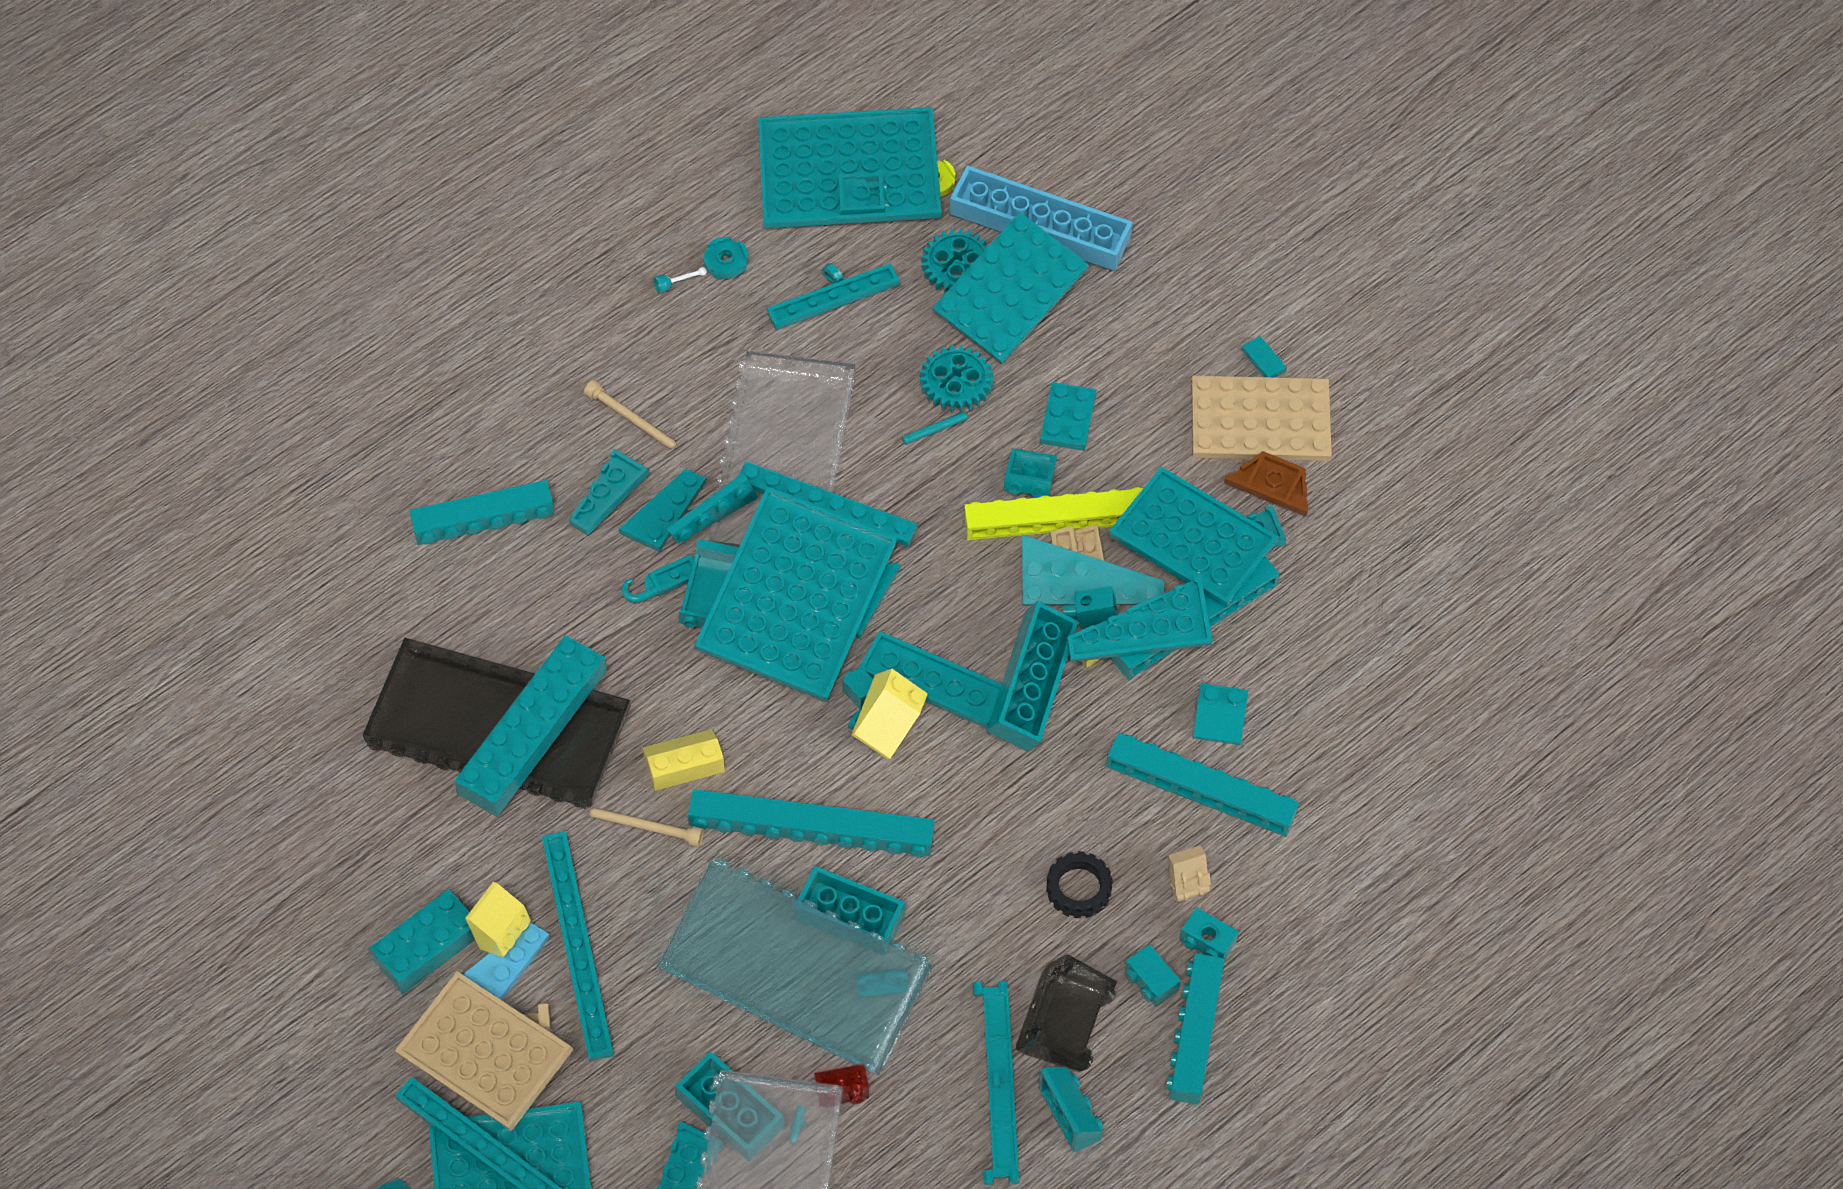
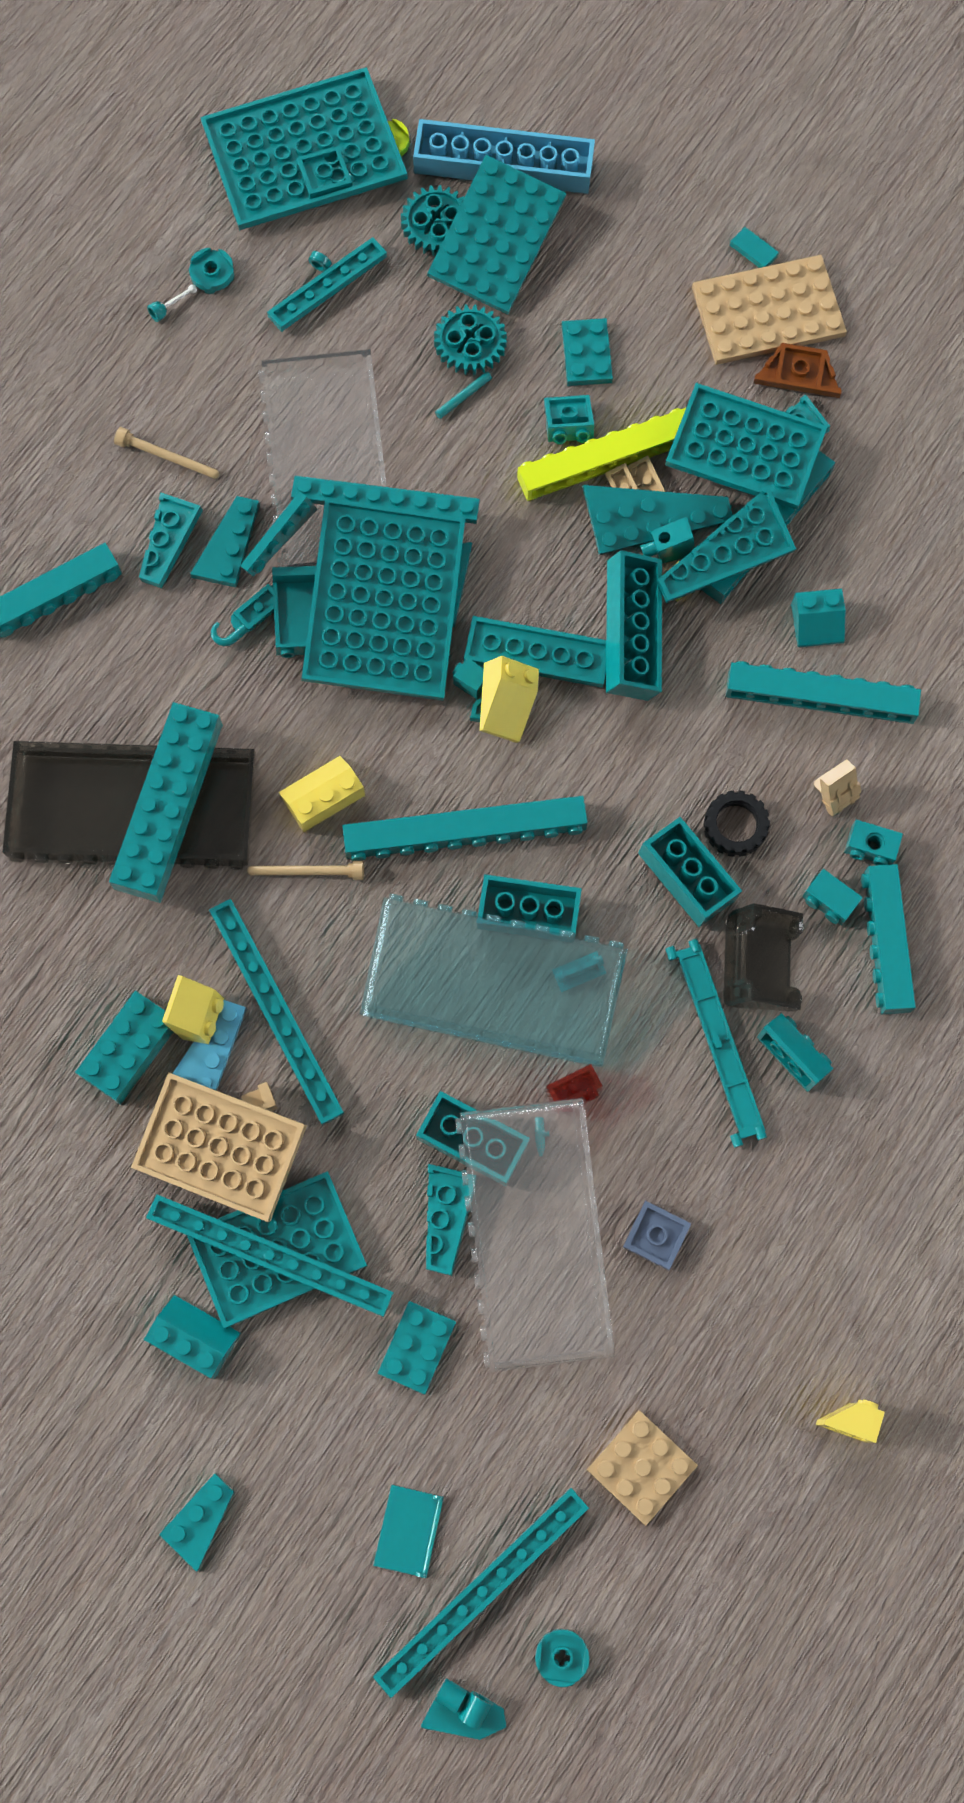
camera: 15 degrees left, 15 degrees up
none -> teal brick [638,817,742,927]

